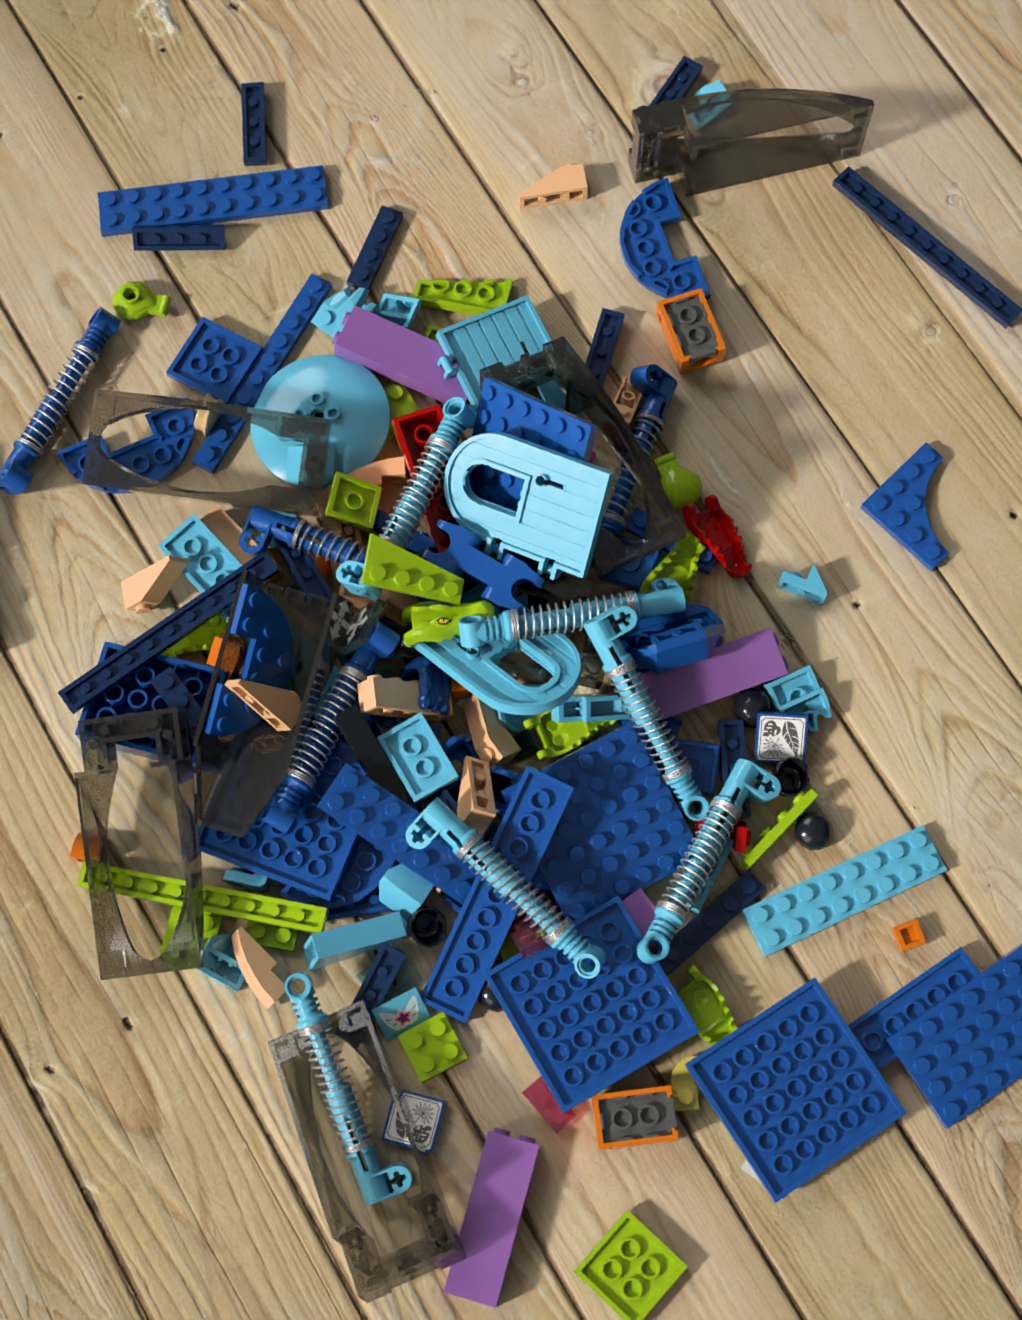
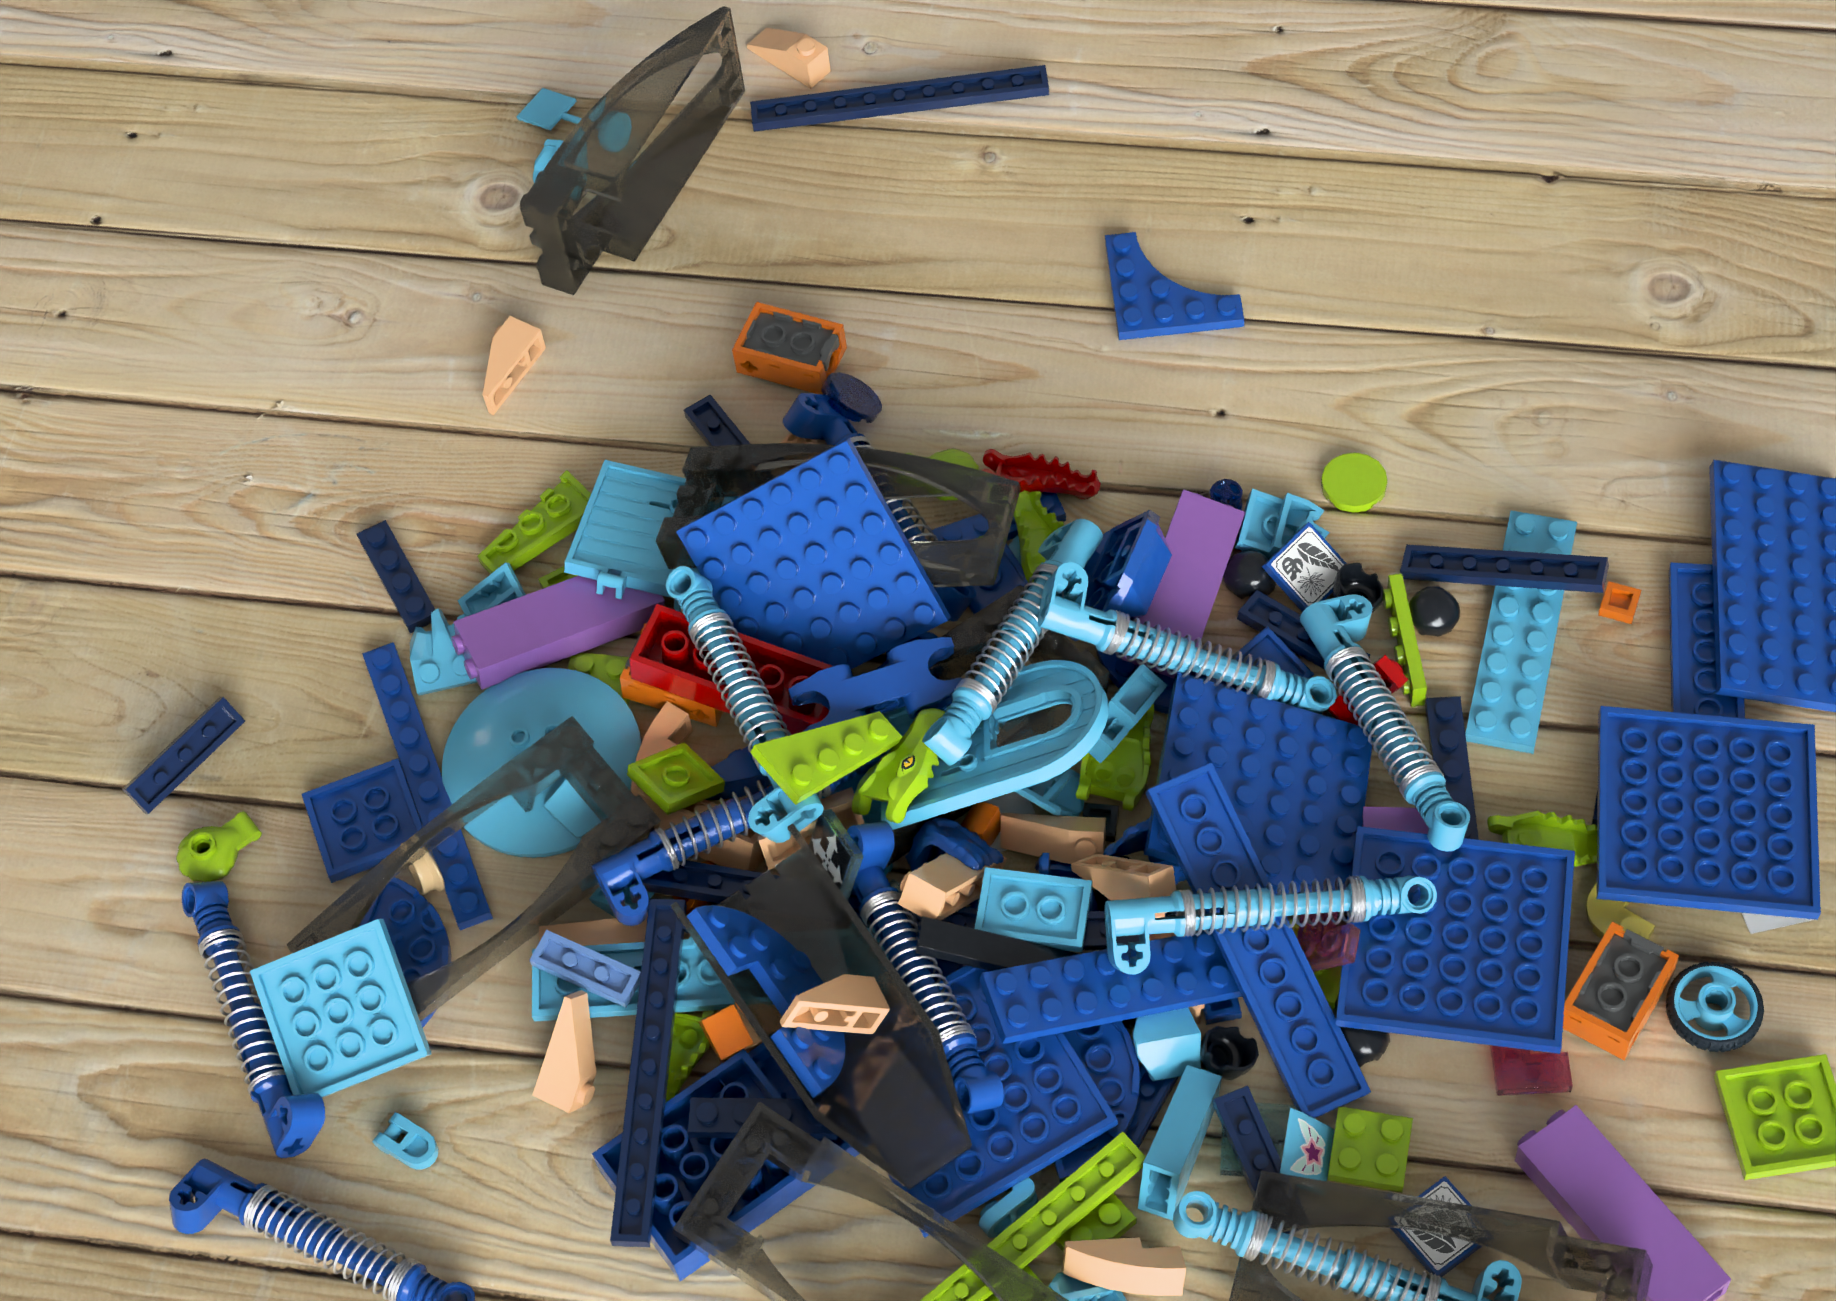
camera: 45 degrees left, 15 degrees down
blue plate [98,165,329,237] -> none
dark blue plate [241,82,267,166] -> none
door [444,432,615,580] -> none
blue plate [620,177,711,300] -> none
dark blue plate [637,56,703,137] -> none
medium azure slope [777,564,828,605] -> none
none -> medium azure plate [250,919,432,1098]
none -> medium azure plate [372,1112,439,1170]
none -> medium azure piece [516,88,632,155]
none -> medium blue plate [529,930,641,1008]
none -> light nougat slope [747,28,831,89]
none -> clear blue tile [822,372,882,423]
none -> clear blue wheel [1210,479,1243,511]
none -> lime tile [1321,452,1388,513]
none -> dark blue plate [1400,544,1609,593]
none -> medium azure wheel [1666,962,1764,1052]

